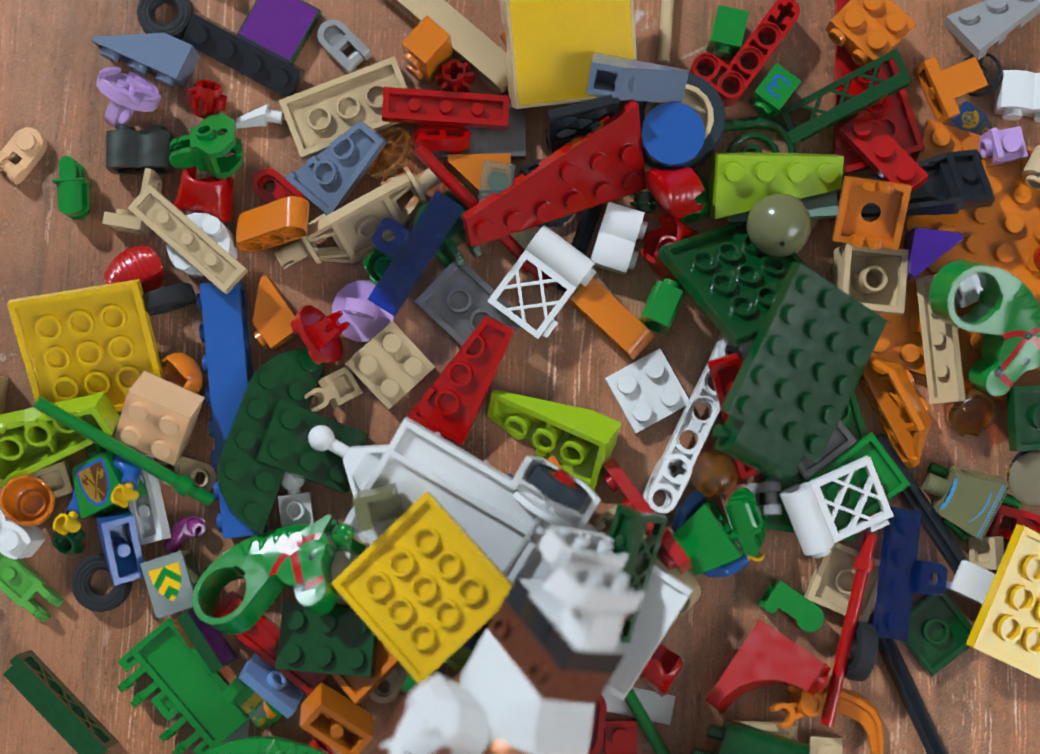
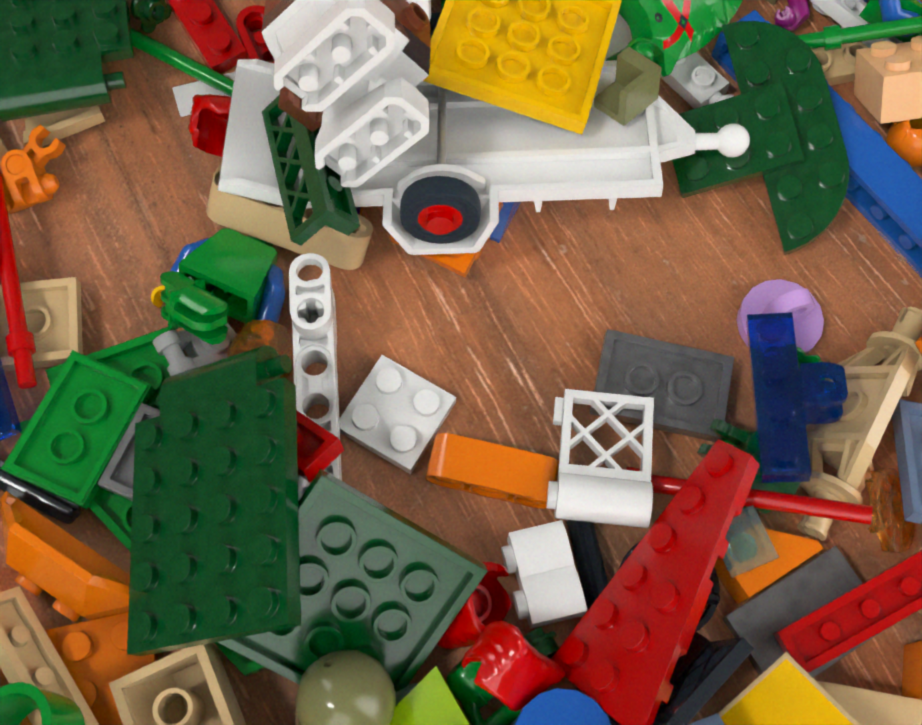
camera: 145 degrees right, 15 degrees down
orange slope [252,275,298,351] -> none
red plate [291,305,350,365] -> none
tan plate [305,366,363,412] -> none
tan plate [345,320,435,410] -> none
red wing [407,316,517,445] -> none
red plate [413,125,471,154] -> none
red gear [435,58,475,93] -> none
lime wedge [487,389,622,491] -> none
red plate [603,458,692,575] -> none
green brick [638,278,686,335] -> none
red arch [705,619,831,713] -> none
green leg [757,578,824,632] -> none
white piece [780,456,894,559] -> none

